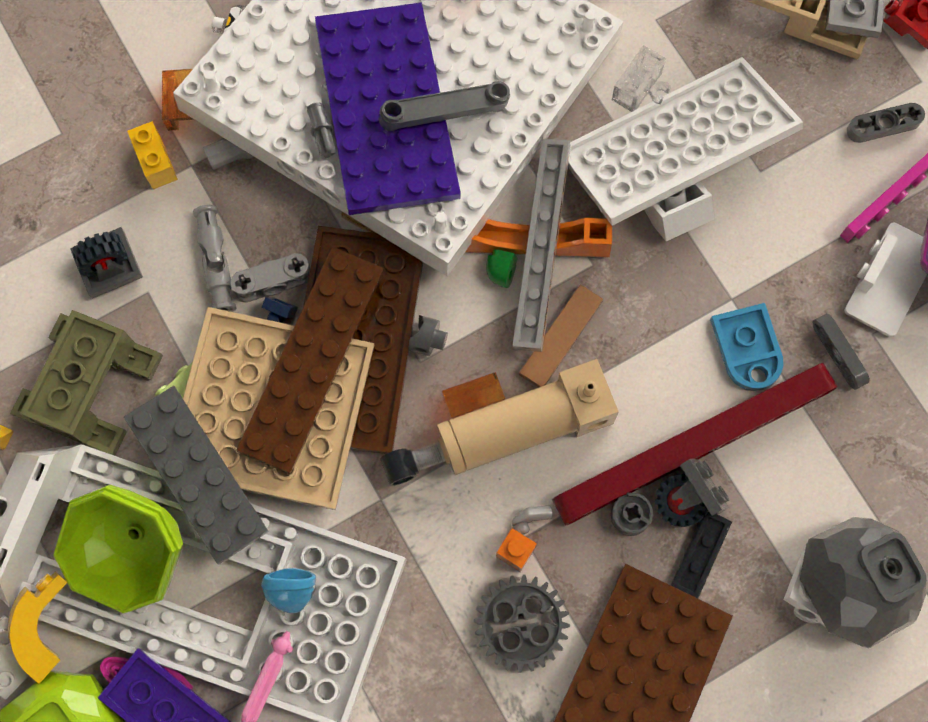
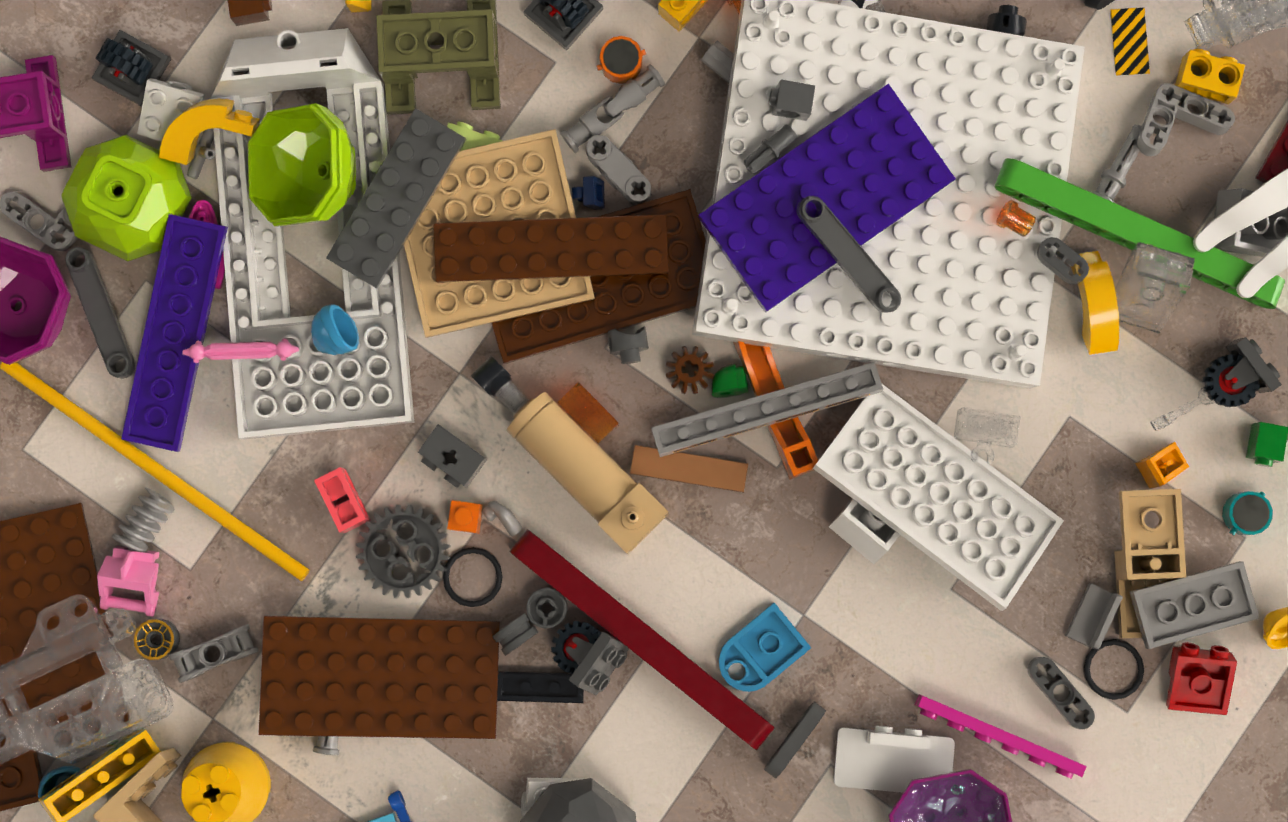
camera: 70 degrees right, 10 degrees up
none -> light grey piece [187,128,215,179]
none -> coral brick [314,467,371,533]
none -> dark grey brick [418,424,487,488]
none -> black piece [443,547,503,607]
none -> dark grey wheel [492,613,538,656]
none -> piece [596,36,646,84]
none -> reddish brown gear [666,346,714,395]
none -> dark grey brick [769,80,815,121]
none -> light grey panel [1065,583,1123,650]
none -> black piece [1084,639,1144,700]

